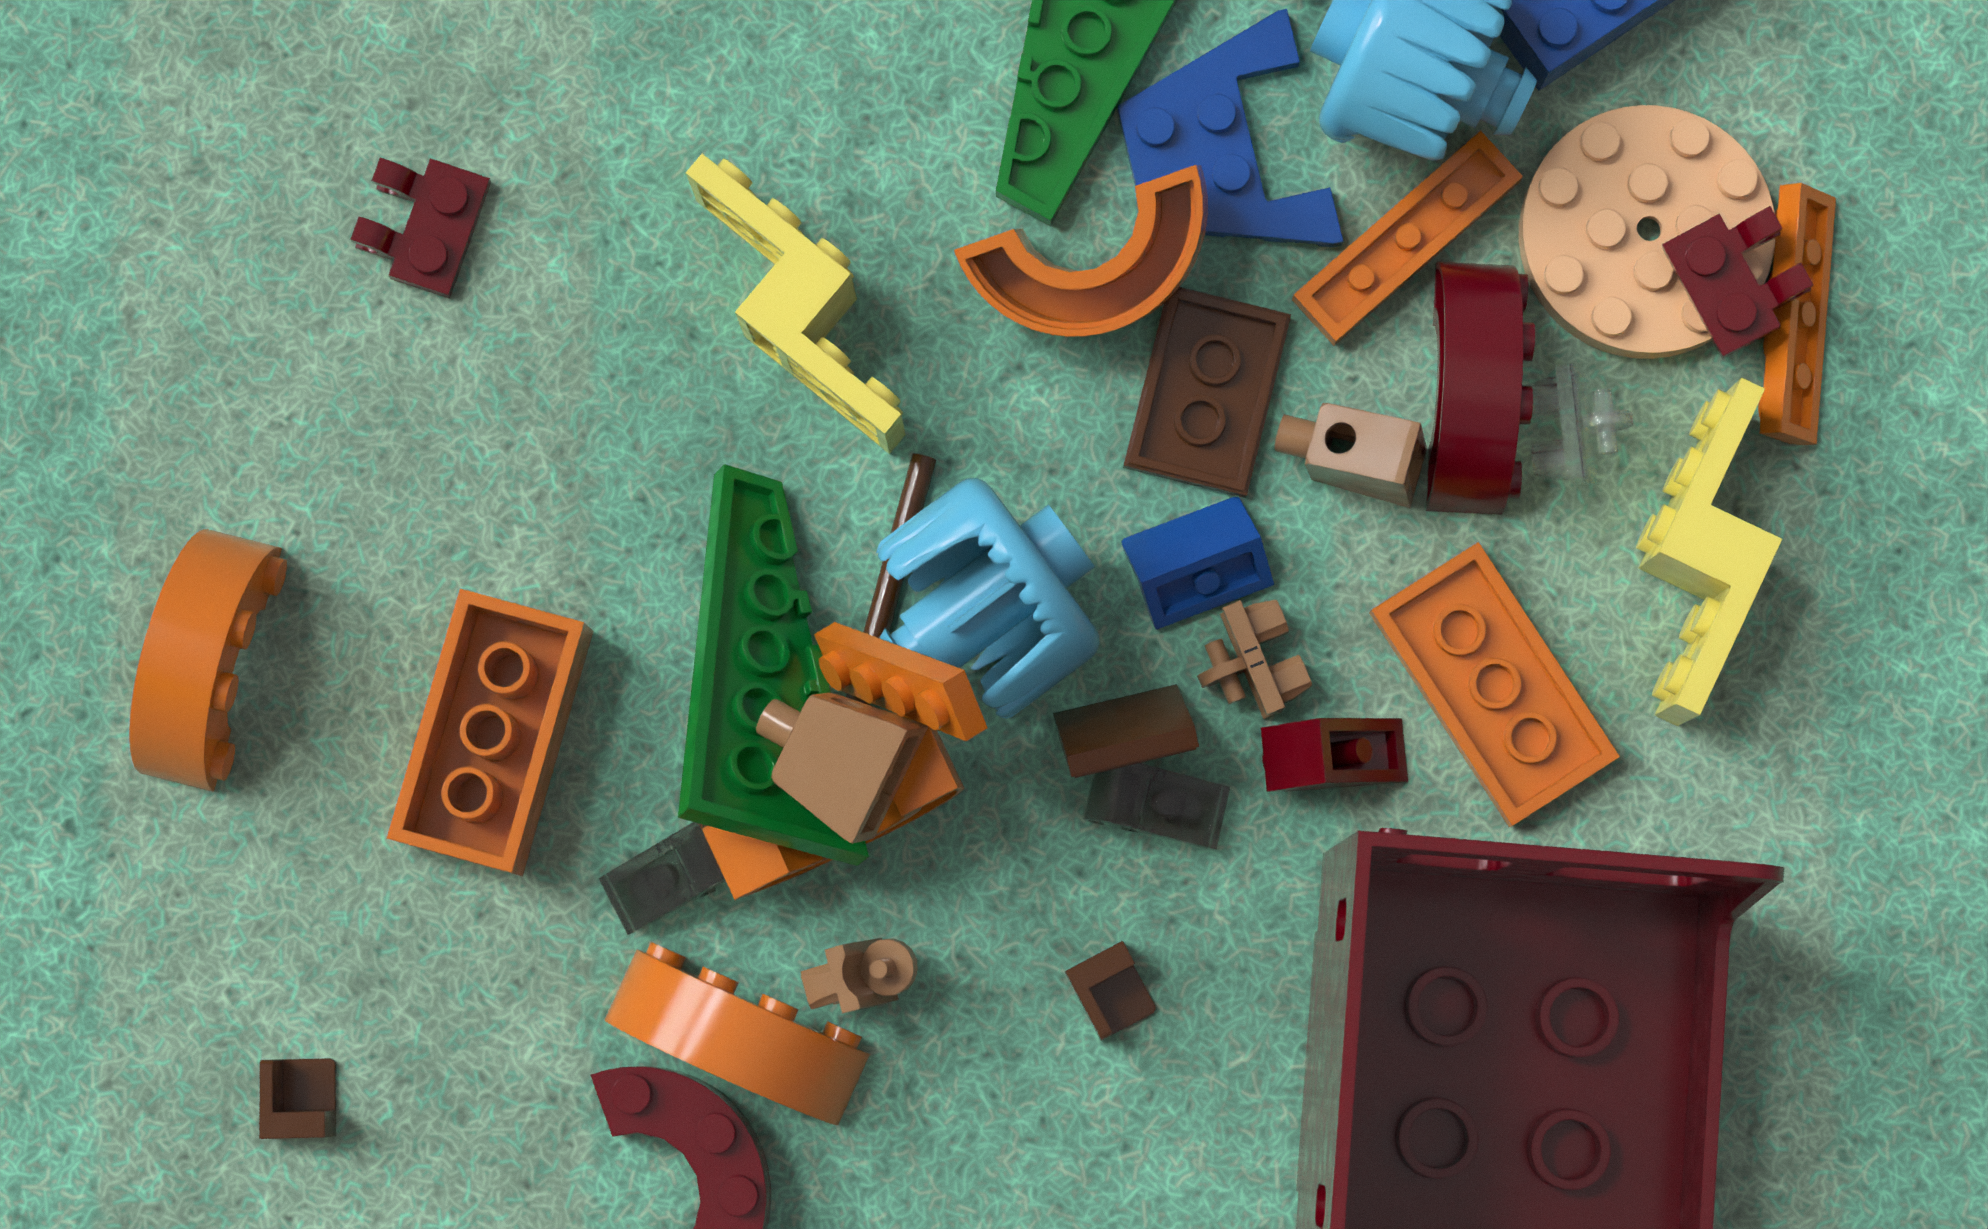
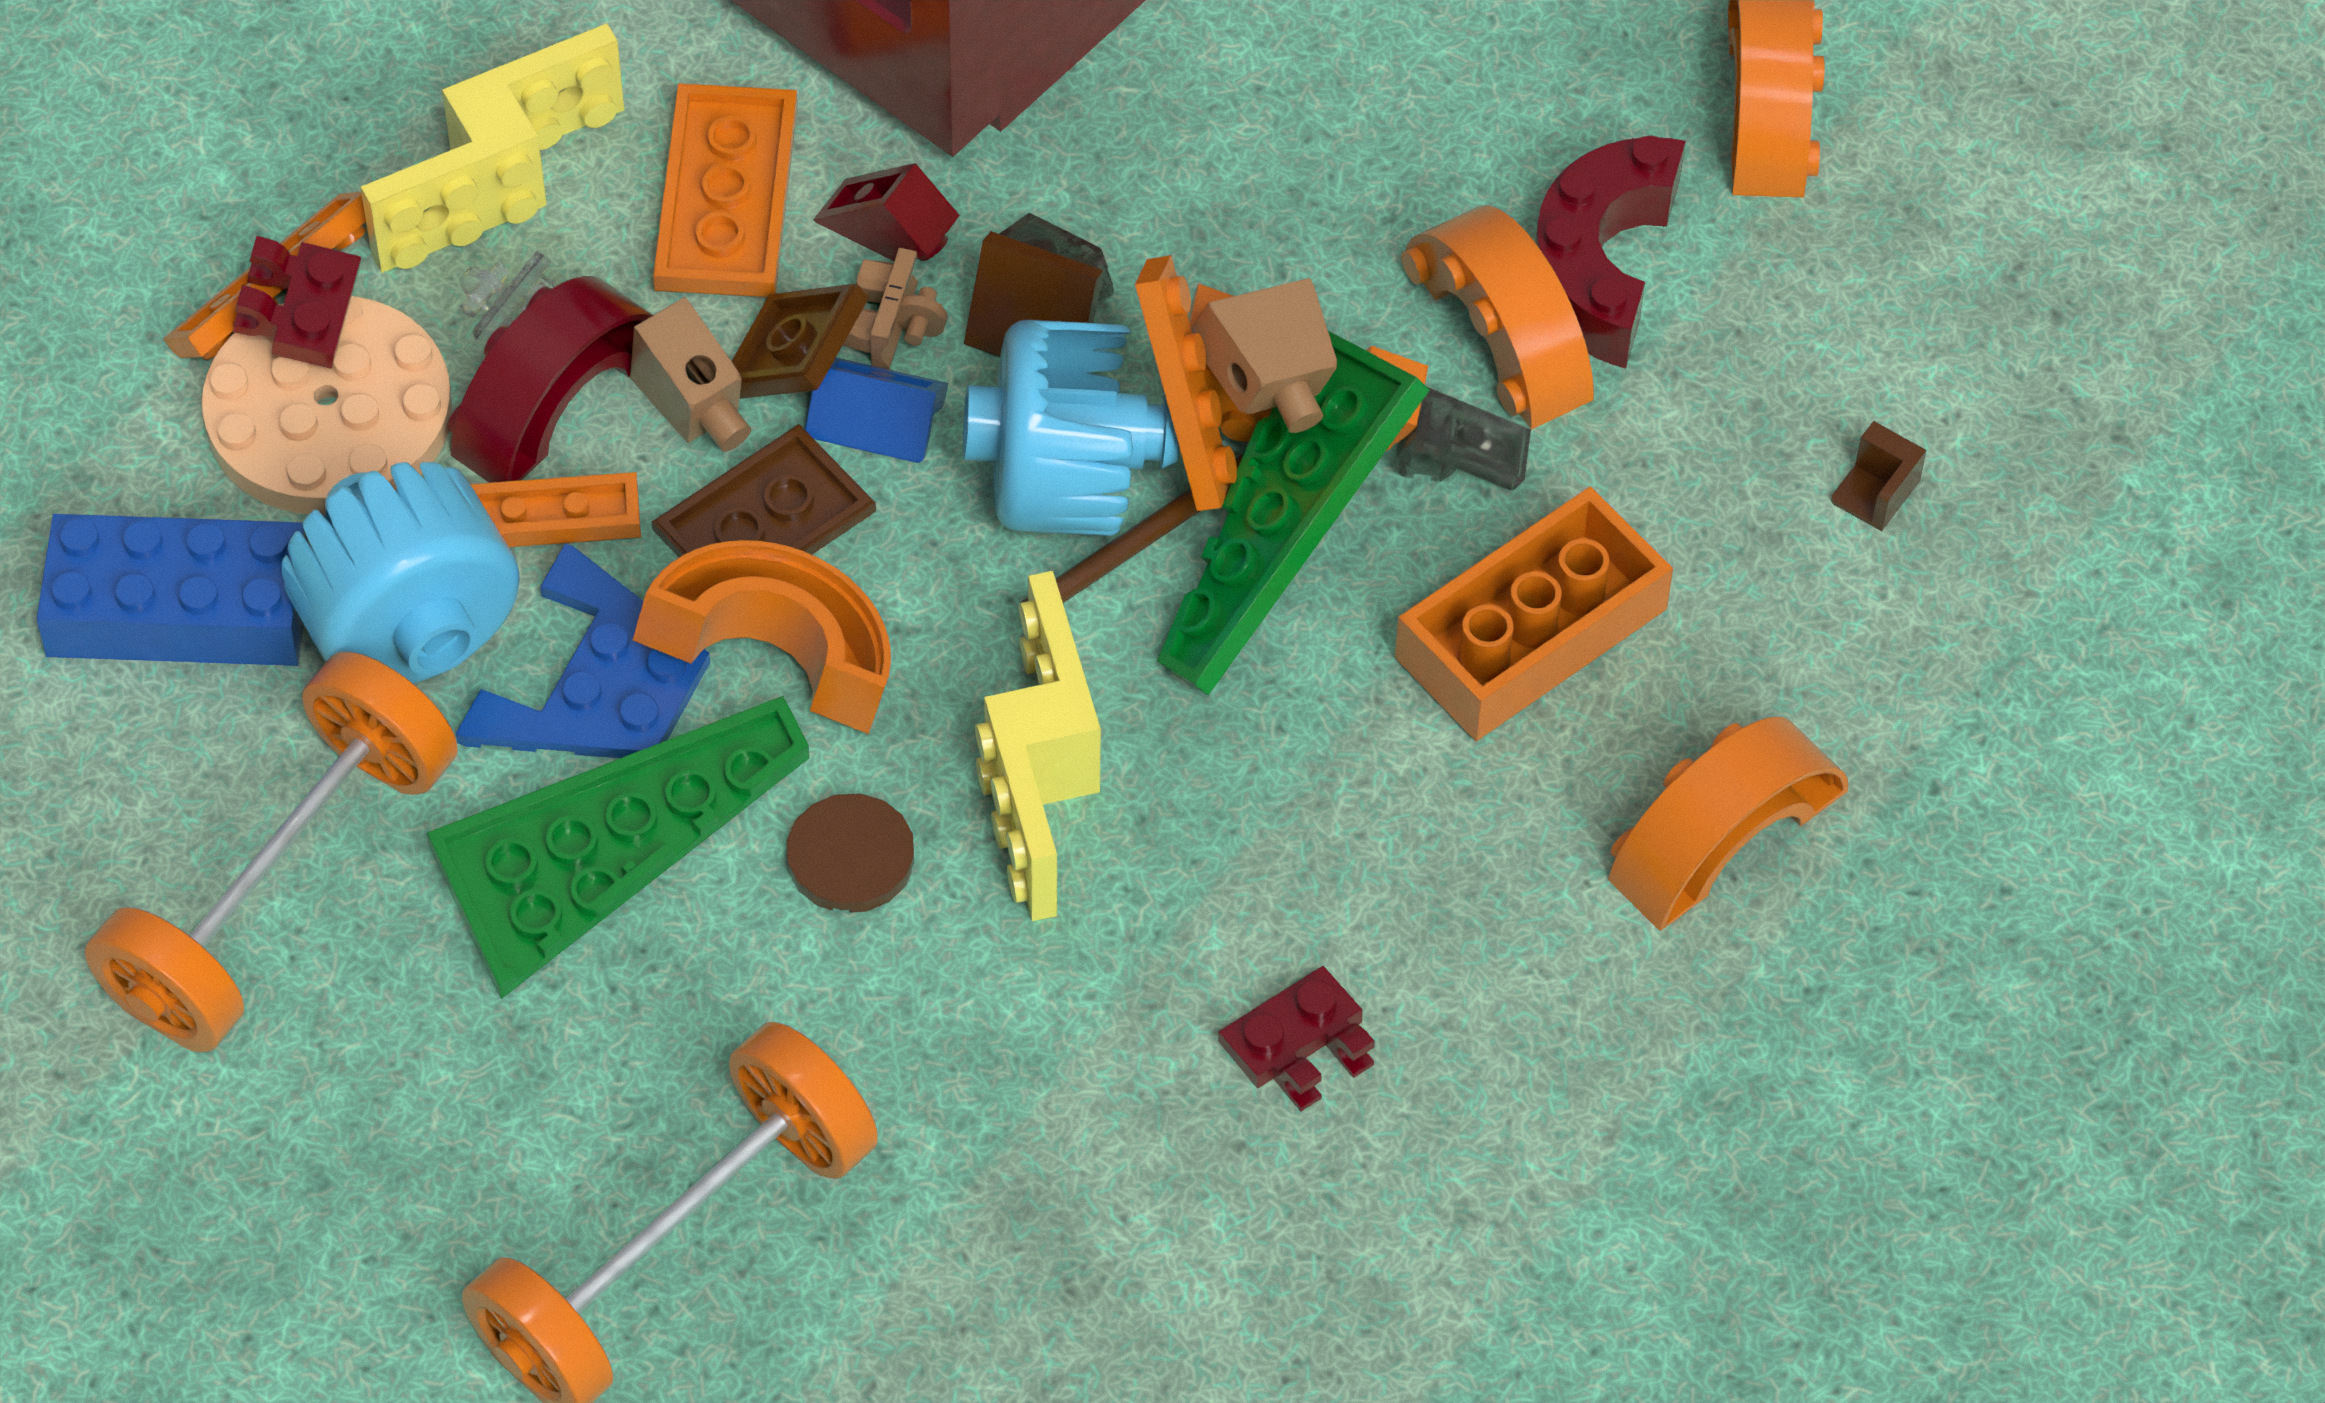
camera: 150 degrees left, 25 degrees down
medium nougat hips [801,938,918,1014] -> none
reddish brown panel [1065,941,1155,1041] -> none
none -> reddish brown tile [731,283,869,399]
none -> reddish brown tile [787,793,914,913]

